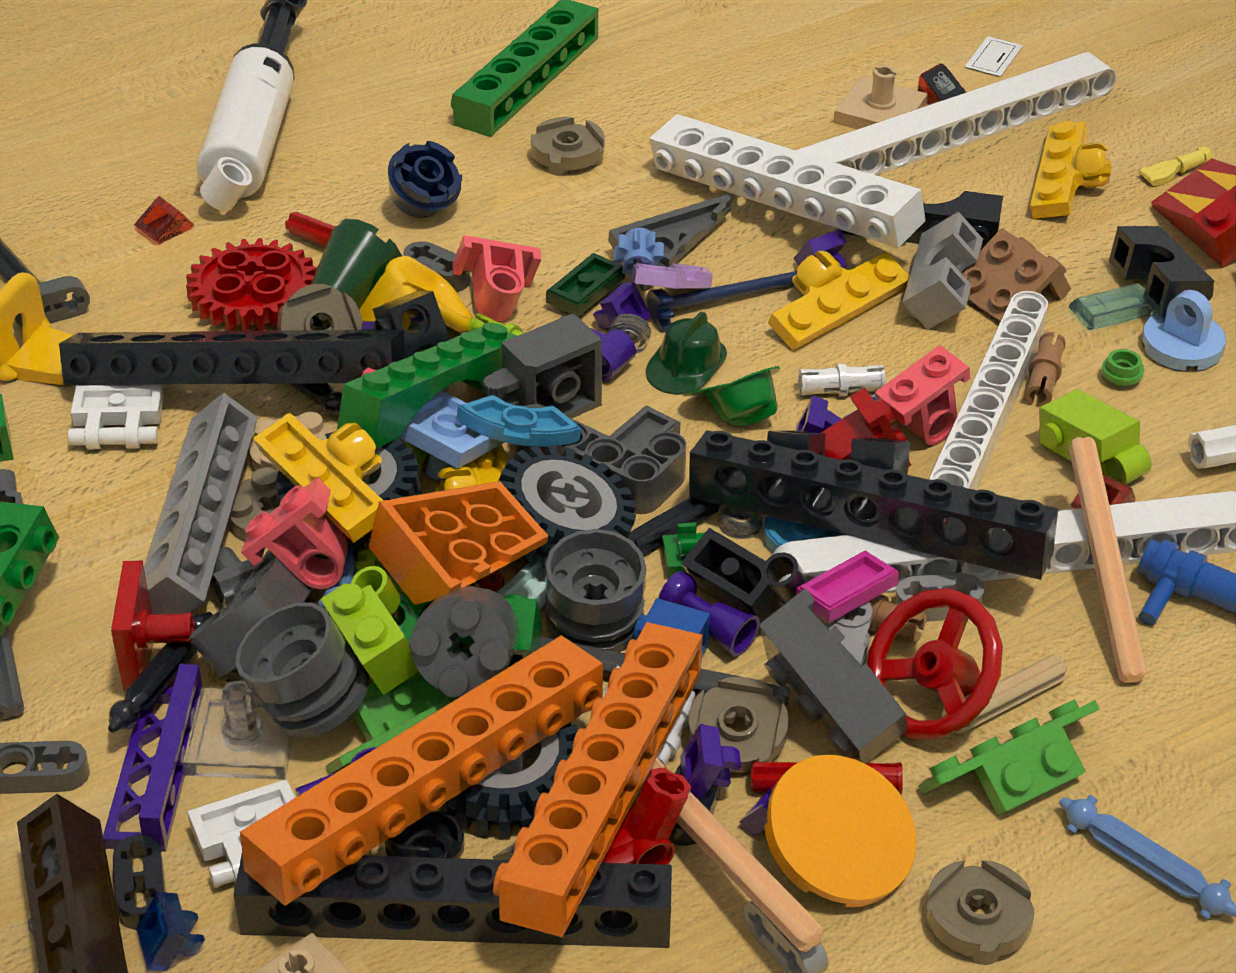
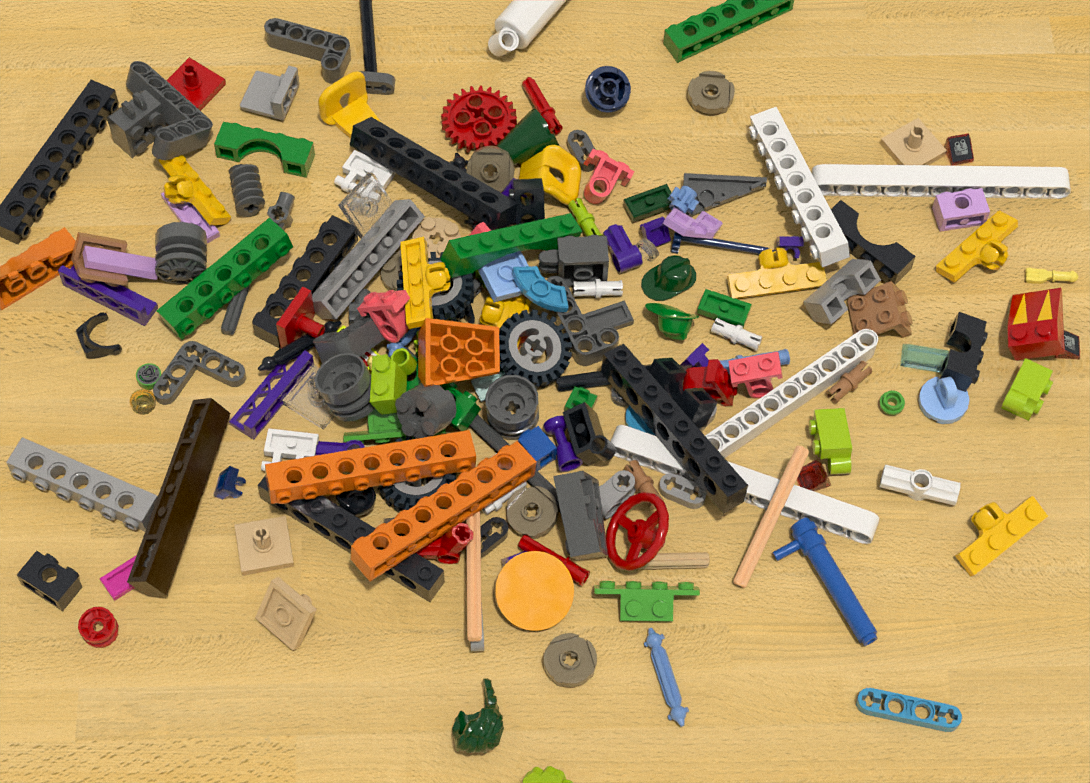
camera: 30 degrees right, 20 degrees up
black beam [113,835,168,930] -> none
clear red slope [134,196,194,244] -> none
dark purple tile [680,724,742,799] -> none
dark pink tile [796,550,899,623] -> none
white sticker [964,36,1023,77] -> none
none -> black brick [252,215,358,349]
none -> clear tile [338,173,393,239]
none -> white pin [573,279,623,298]
none -> green plate [697,289,752,328]
none -> lavender brick [932,188,990,232]

